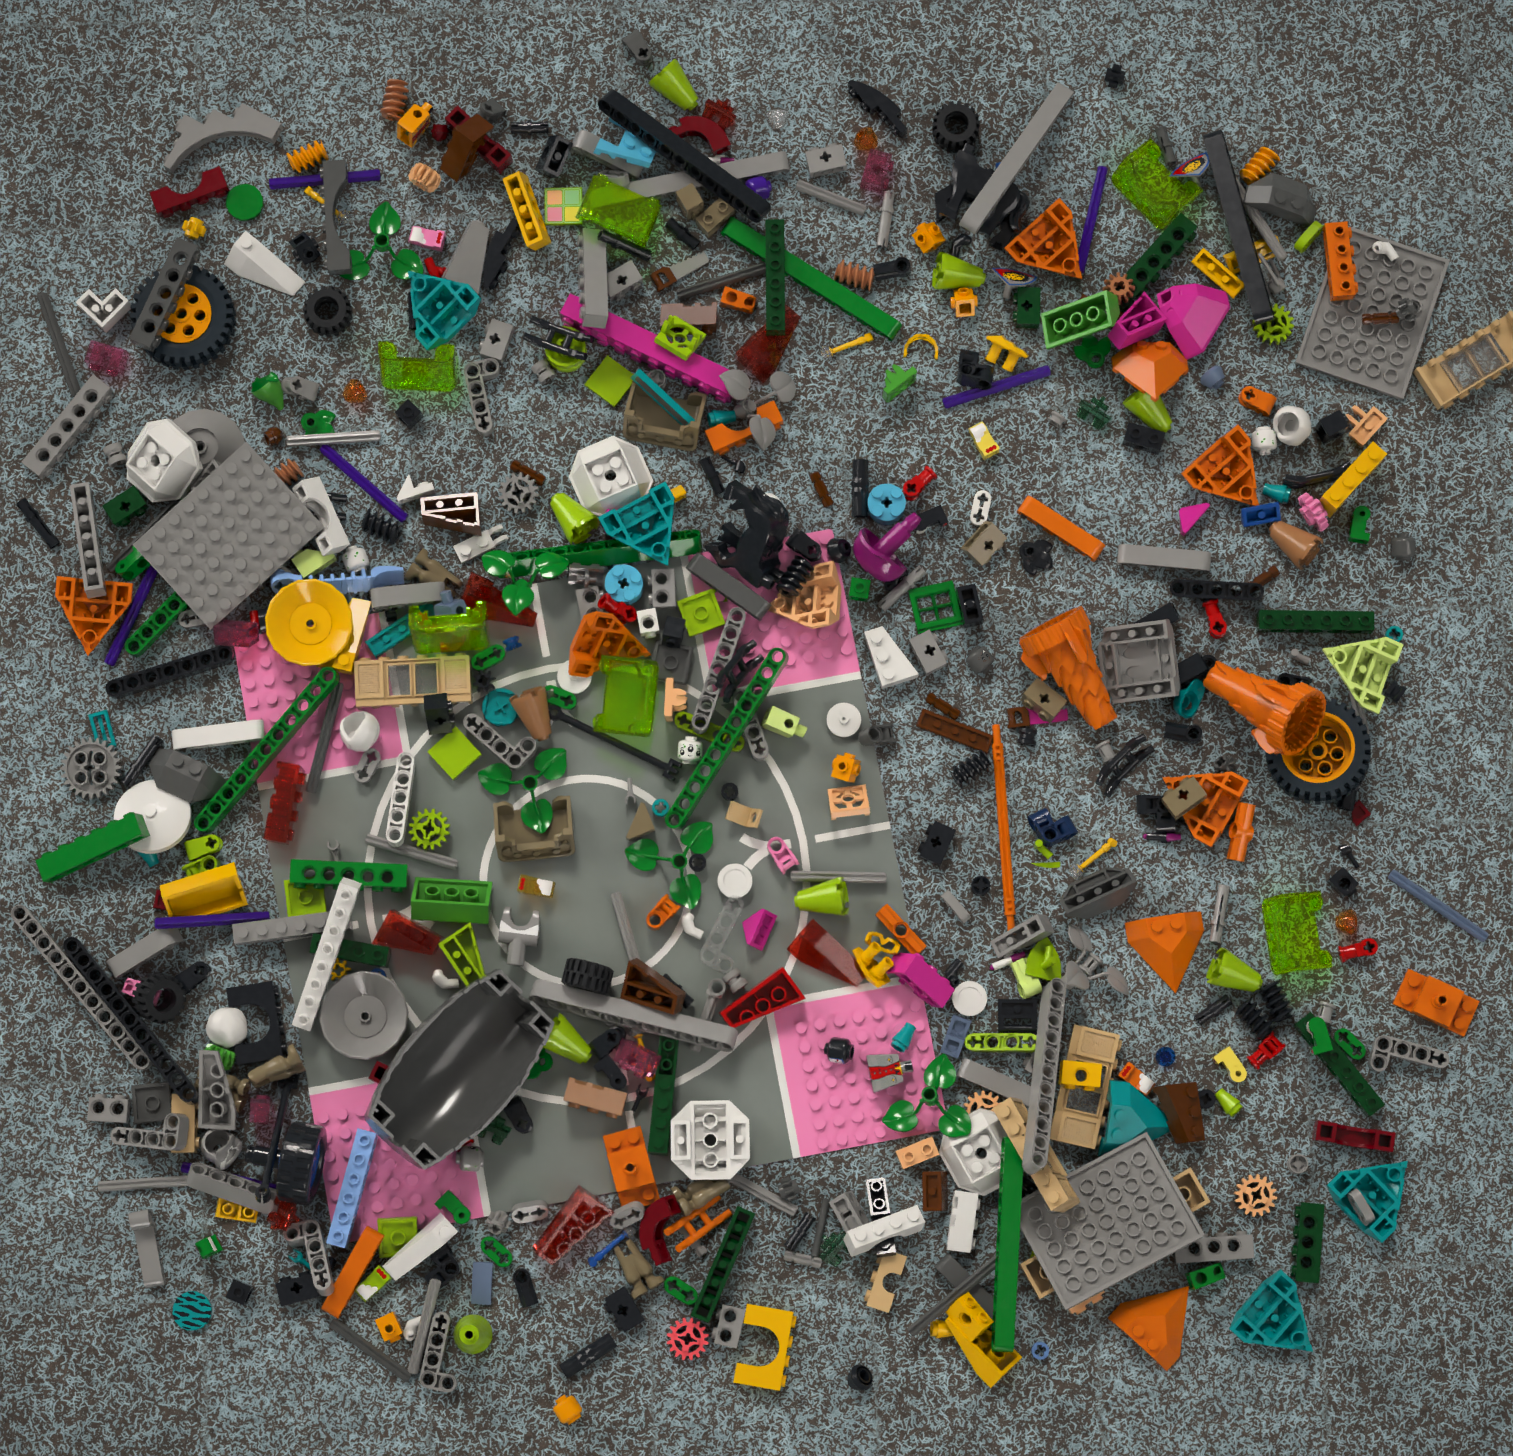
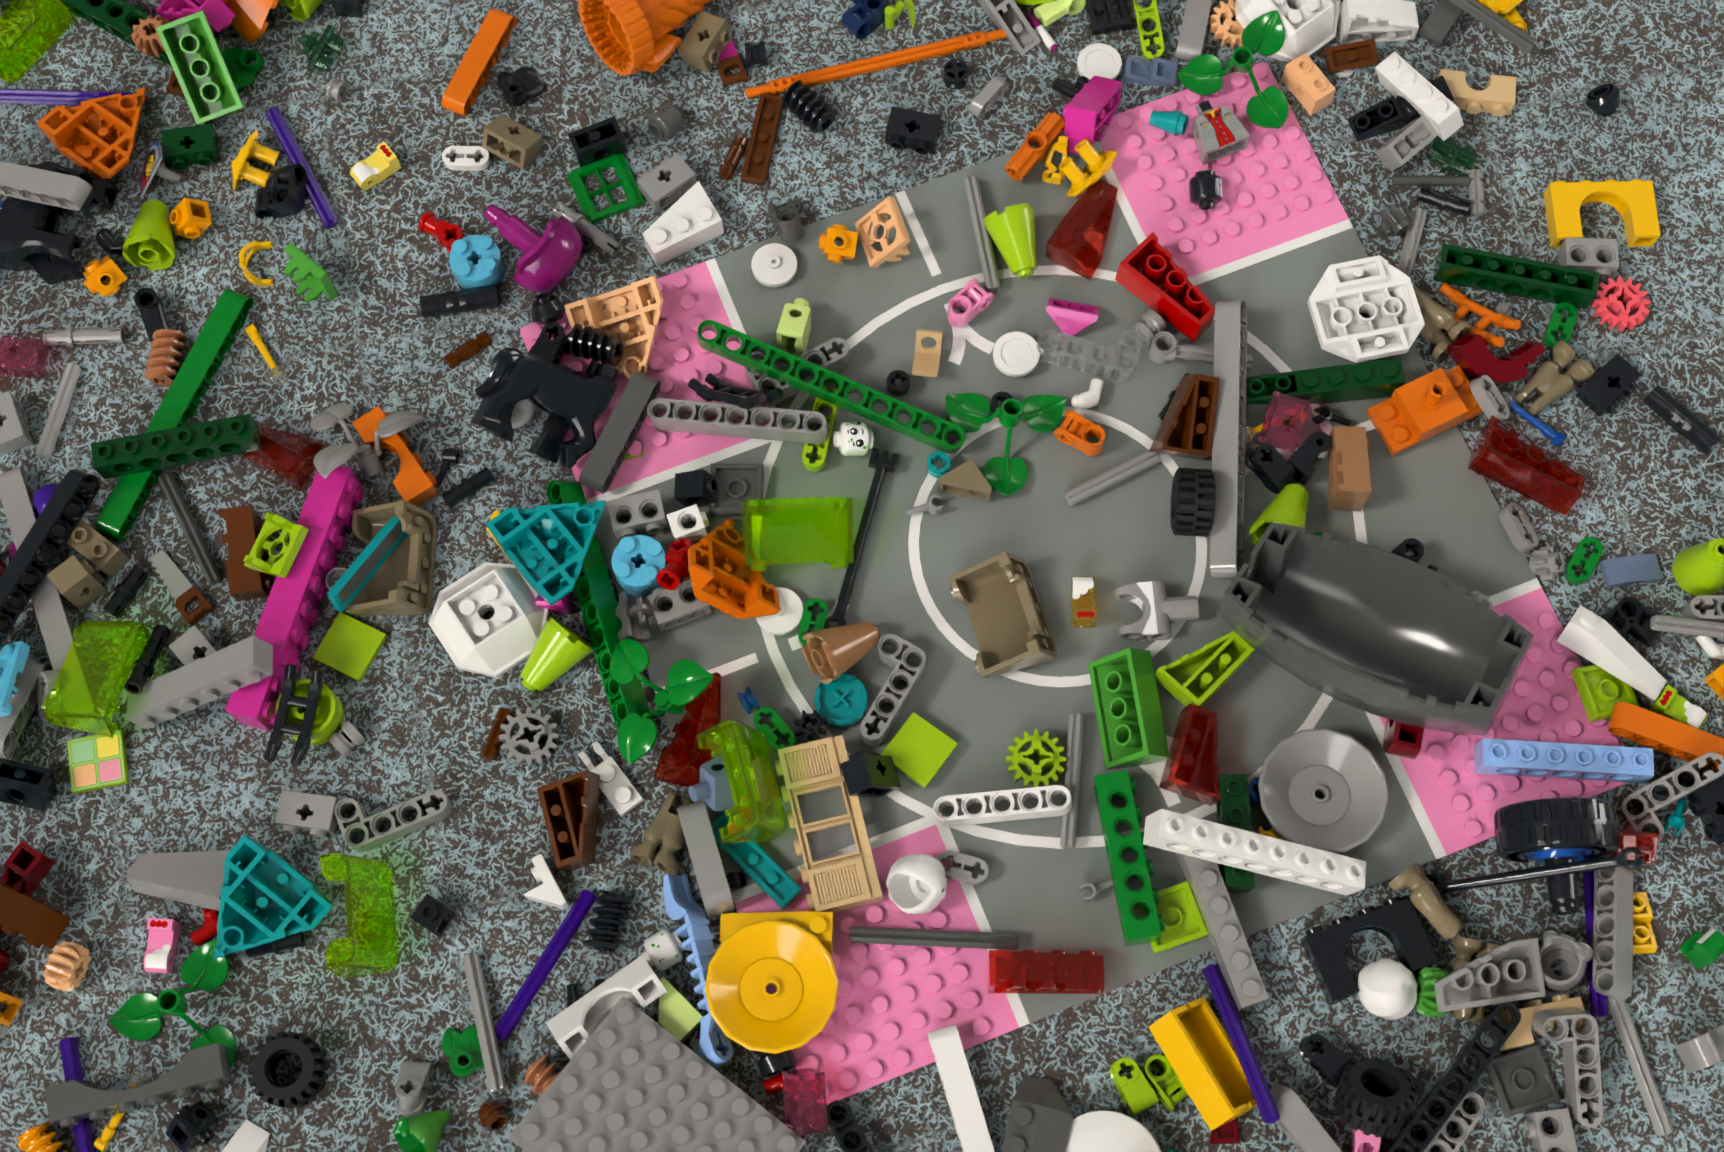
camera: 100 degrees left, 10 degrees down
green beam [194,667,340,833] -> none
clear pink brick [249,1095,275,1124] -> none
clear orange cone [342,379,367,403] -> none
white arm [432,969,459,989] -> none
green leg [435,1190,471,1224] -> none
green plant [478,748,567,833] -> none
black slope [483,218,521,293] -> none
yellow brick [503,171,551,251] -> none
black piece [513,1268,539,1308] -> none
light nougat piece [664,678,687,722] -> none
lime tile [677,588,725,638] -> none
teal cone [707,410,736,428] -> none
orange leg [719,286,757,314] -> none
green brick [848,577,871,602] -> none
black leg [913,505,948,534] -> none

